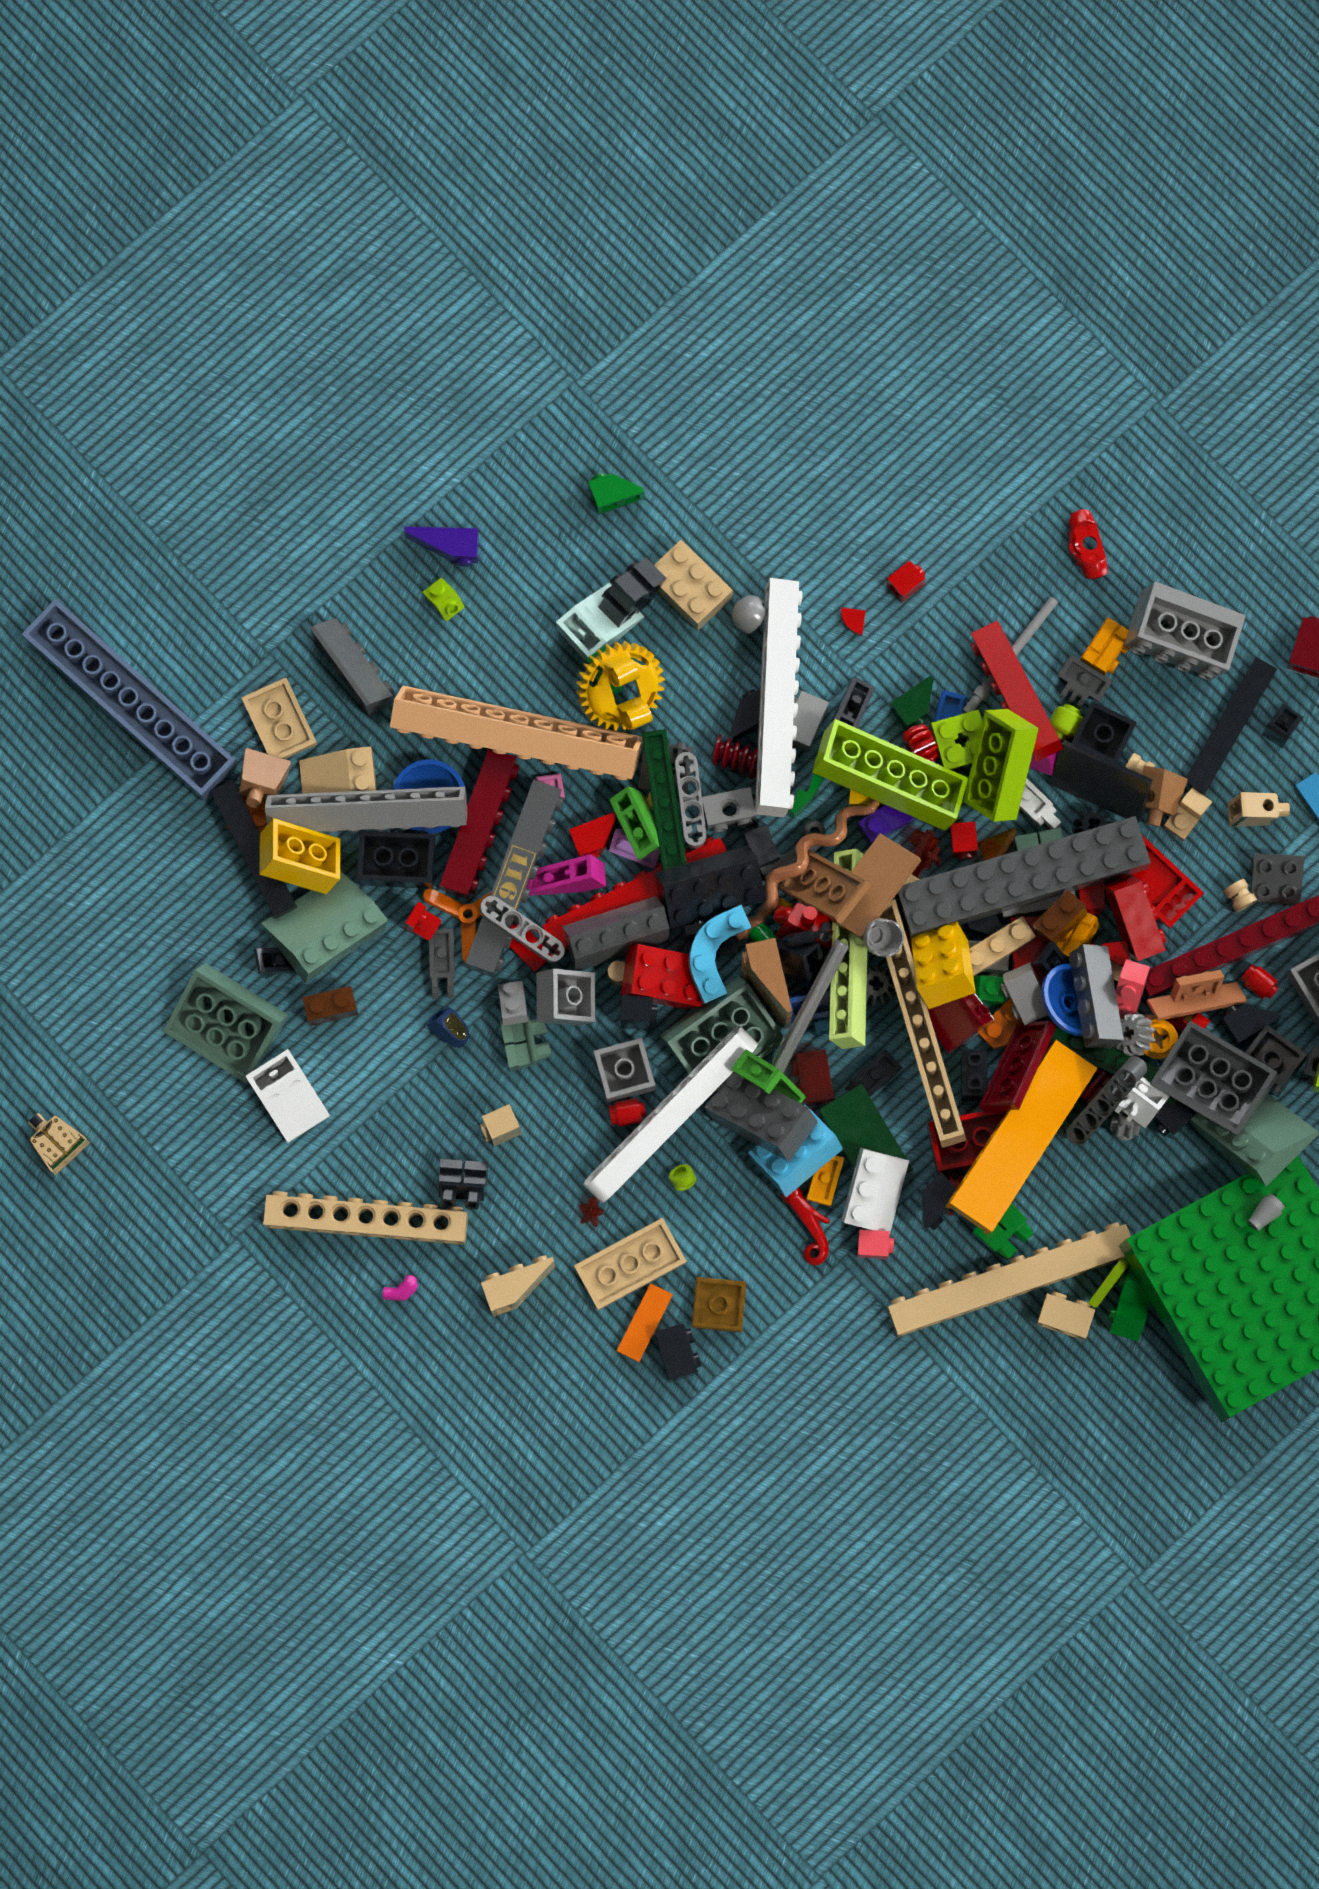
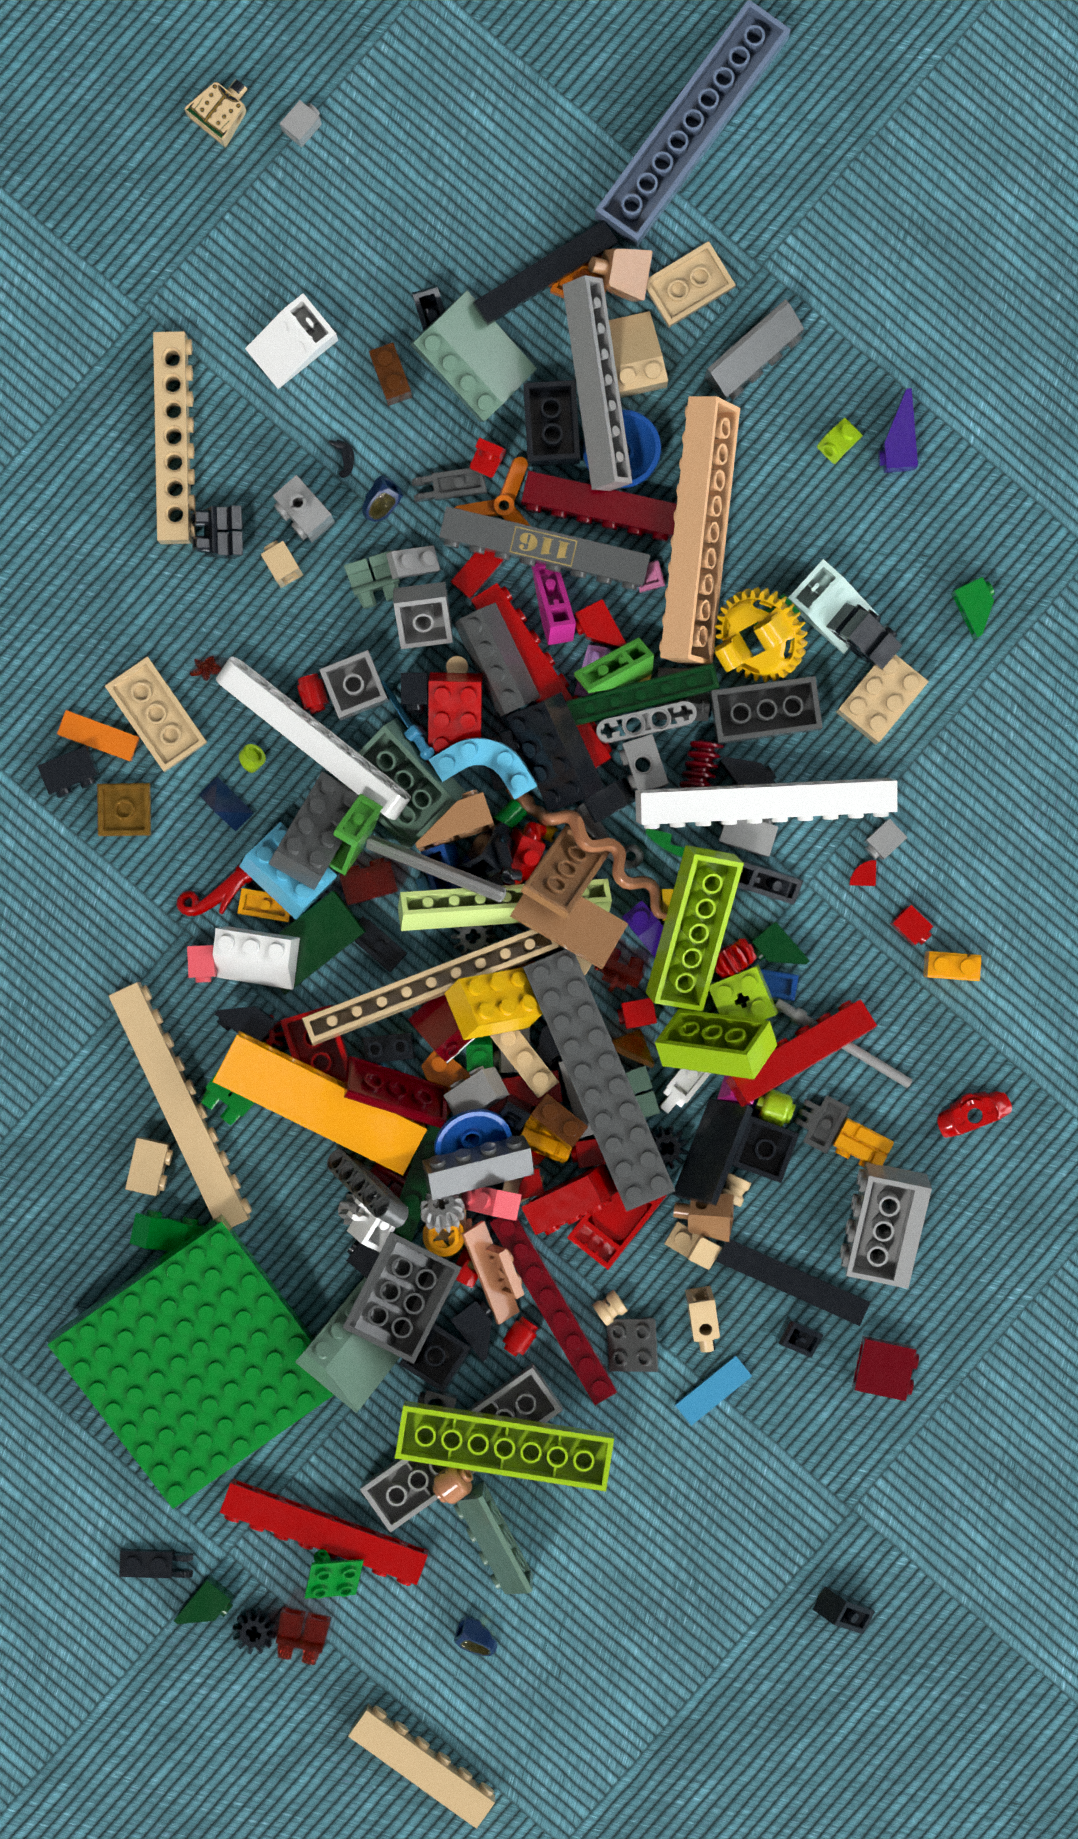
camera: 85 degrees right, 10 degrees up
sand green slope [163,963,289,1084] -> none
yellow brick [259,818,340,894] -> none
dark pink arm [383,1275,418,1301] -> none
light grey beam [479,896,565,963] -> none
tan slope [481,1255,555,1317] -> none
light grey hair [732,595,767,634] -> none
light grey hair [863,918,904,957] -> none
lime tile [1088,1257,1128,1308] -> none
light grey cone [1247,1194,1285,1231] -> none
none -> dark blue slope [199,777,254,831]
none -> light grey brick [273,475,335,543]
none -> light grey brick [280,100,322,148]
none -> black piece [328,439,354,478]
none -> dark azure sword [381,681,435,760]
none -> dark grey brick [710,676,823,744]
none -> light grey brick [864,818,908,860]
none -> light orange brick [923,951,981,981]

